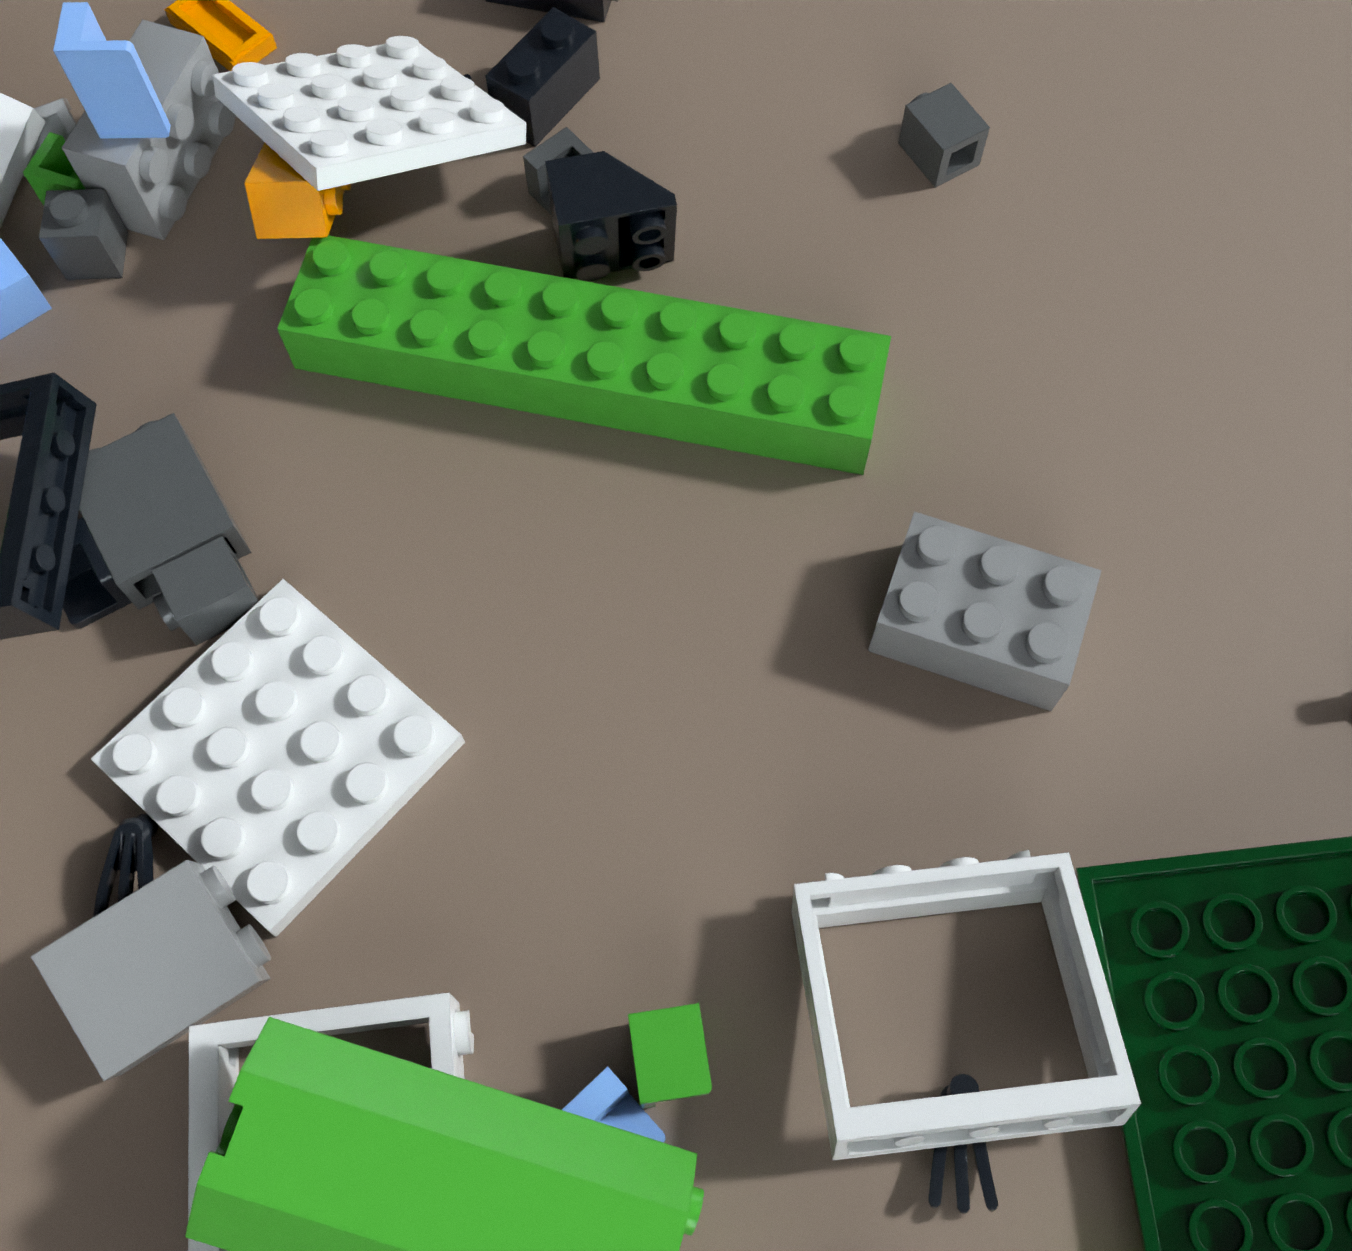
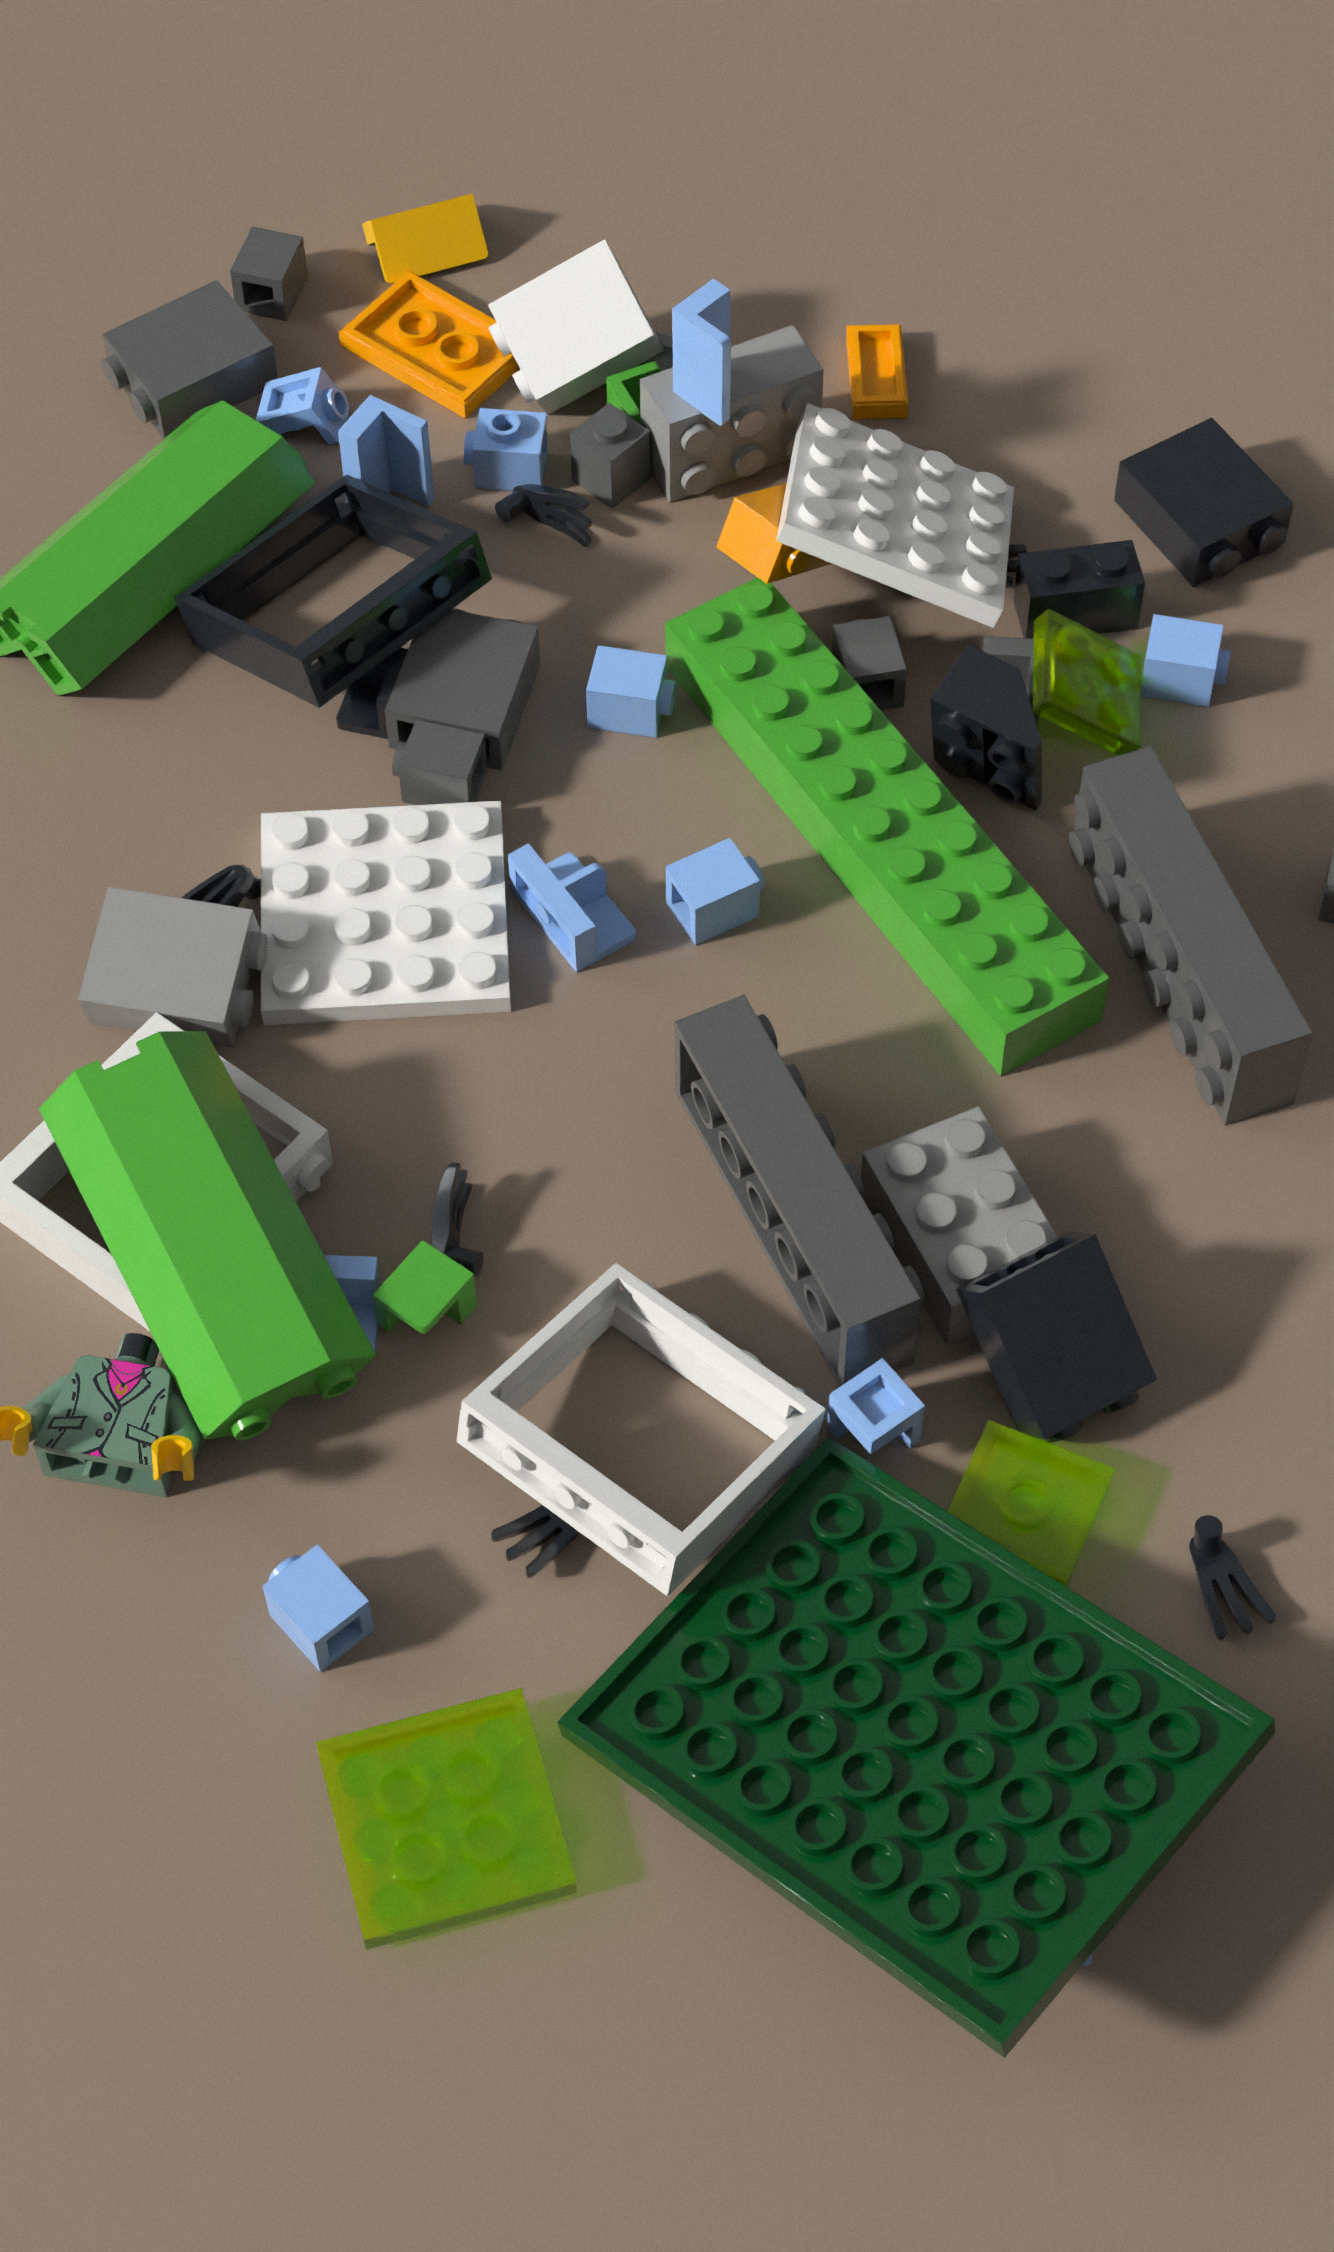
camera: 45 degrees right, 10 degrees down
none -> black piece [432,1162,483,1277]
none -> black piece [495,484,592,547]
none -> light blue panel [508,843,636,973]
none -> light blue brick [586,645,677,738]
none -> light blue brick [666,838,764,946]
none -> dark grey brick [674,994,925,1387]
none -> light blue panel [827,1358,925,1455]
none -> dark grey brick [832,616,907,710]
none -> clear neon green plate [948,1420,1115,1587]
none -> black brick [956,1231,1157,1443]
none -> clear neon green plate [1033,609,1141,756]
none -> dark grey brick [1069,746,1312,1126]
none -> light blue brick [1139,614,1231,707]

